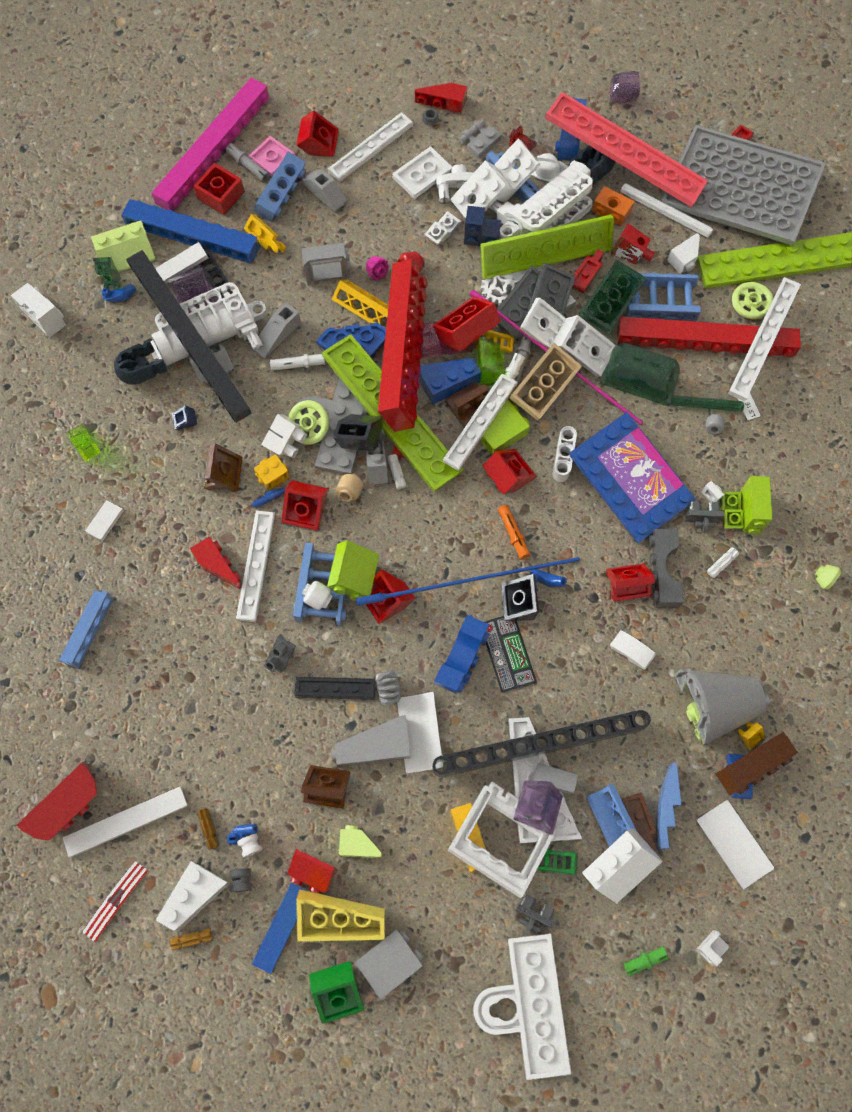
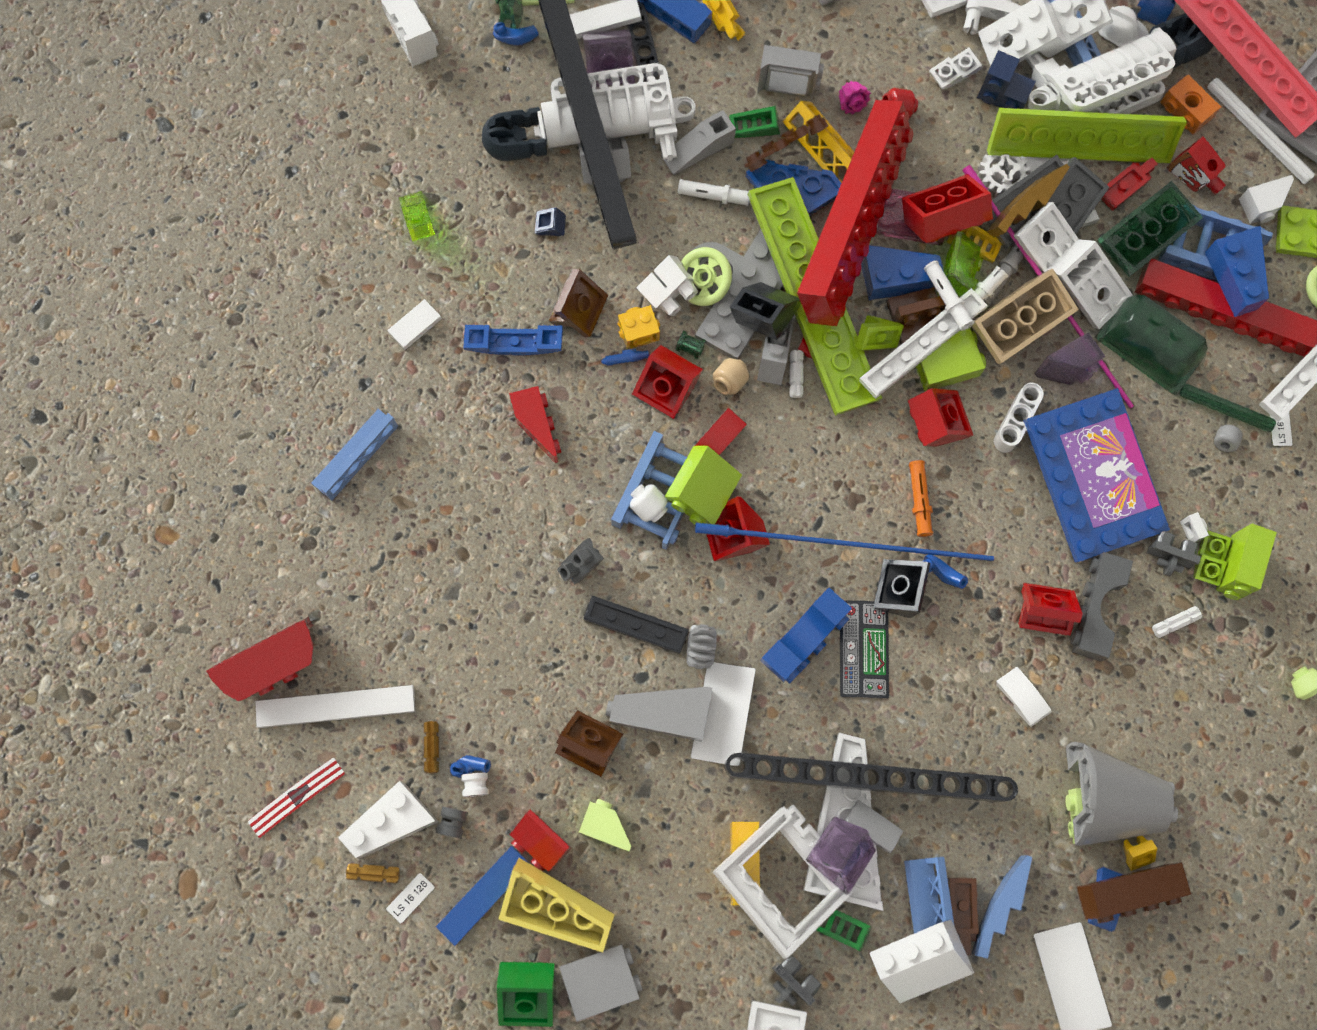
camera: 15 degrees right, 5 degrees up
white tile [236,511,275,623] -> none
none -> white sticker [387,873,434,923]
none -> blue slope [463,325,563,355]
none -> clear green bush [675,331,706,360]
none -> red slope [695,408,747,455]
none -> green slope [729,106,780,138]
none -> reddish brown plant [744,114,828,172]
none -> lime slope [855,315,904,350]
none -> white pin [924,260,974,331]
none -> pearl gold slope [987,164,1070,238]
none -> clear purple slope [1034,332,1106,385]
none -> blue wedge [1205,226,1269,317]

